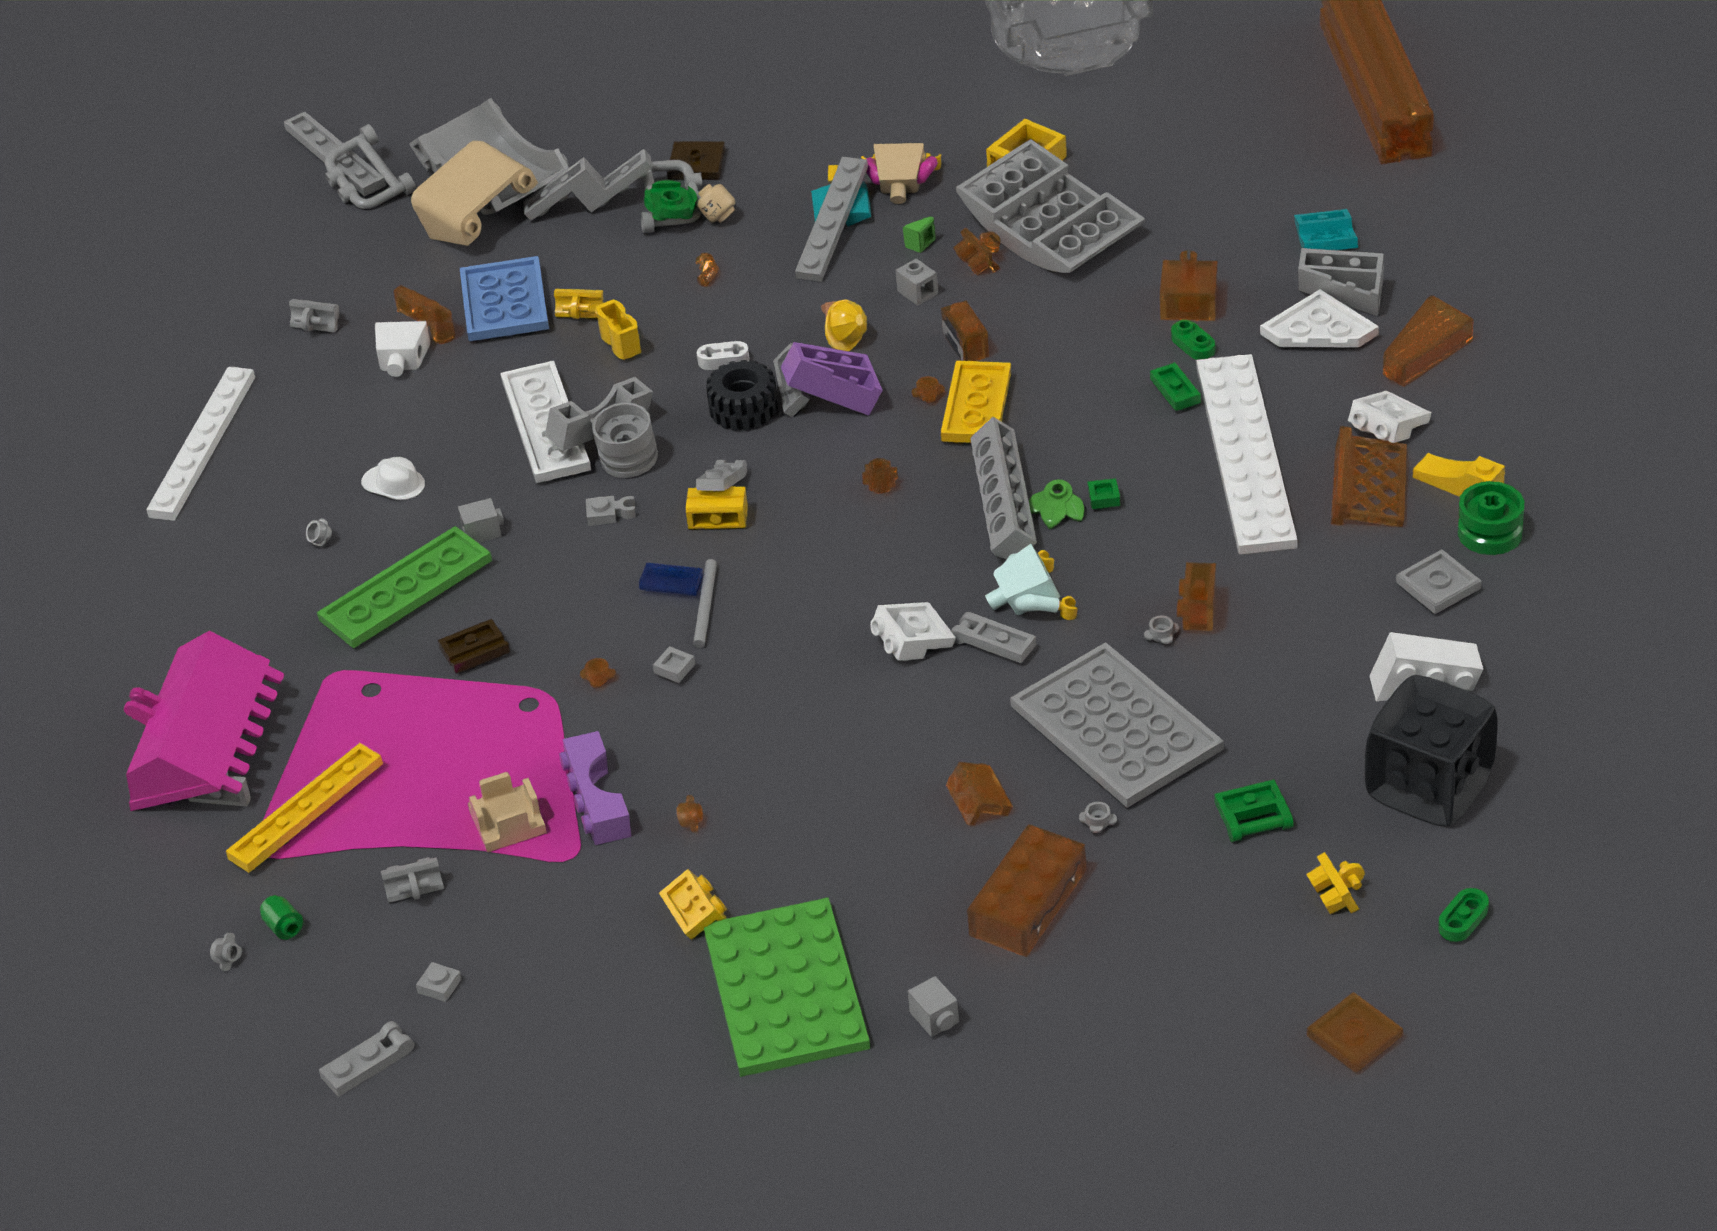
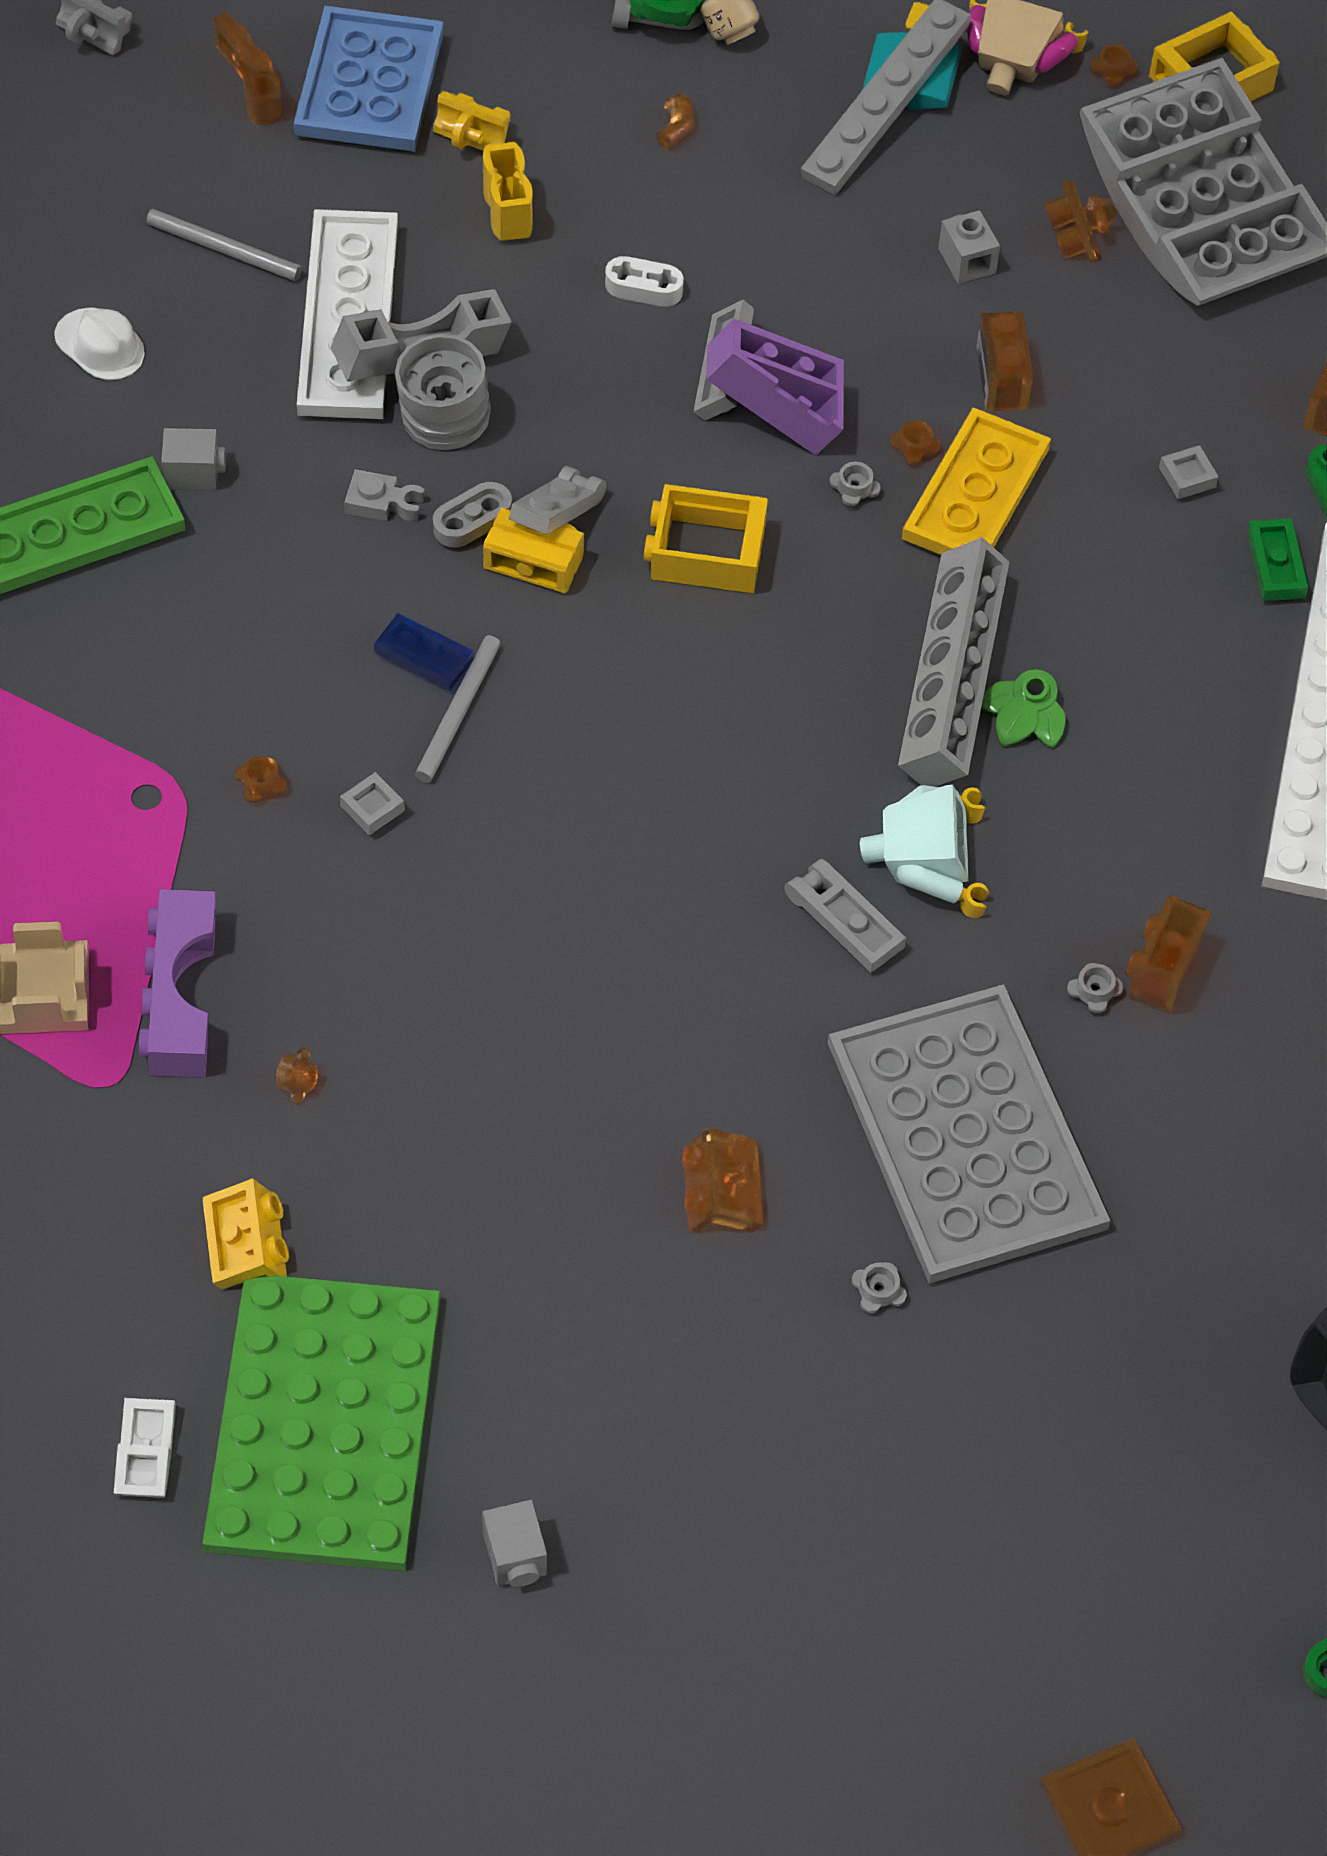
camera: 10 degrees right, 15 degrees up
white torso [375,321,430,377] -> none
dark brown plate [438,619,510,674] -> none
black tyre [706,360,778,430] -> none
yellow piece [821,299,867,351] -> none
clear orange gear [862,458,898,494] -> none
white plate [871,602,956,661] -> none
bright green slope [903,216,936,253] -> none
clear orange brick [967,824,1086,957] -> none
green plate [1087,478,1120,509] -> none
green plate [1214,779,1294,842] -> none
yellow hips [1306,852,1365,914] -> none
none -> white slope [114,1398,176,1498]
none -> light grey bar [146,209,302,282]
none -> light grey plate [433,482,512,547]
none -> yellow window [643,484,768,594]
none -> light grey plate [829,462,881,506]
none -> clear orange plate [1089,44,1138,85]
none -> light grey plate [1159,445,1219,499]

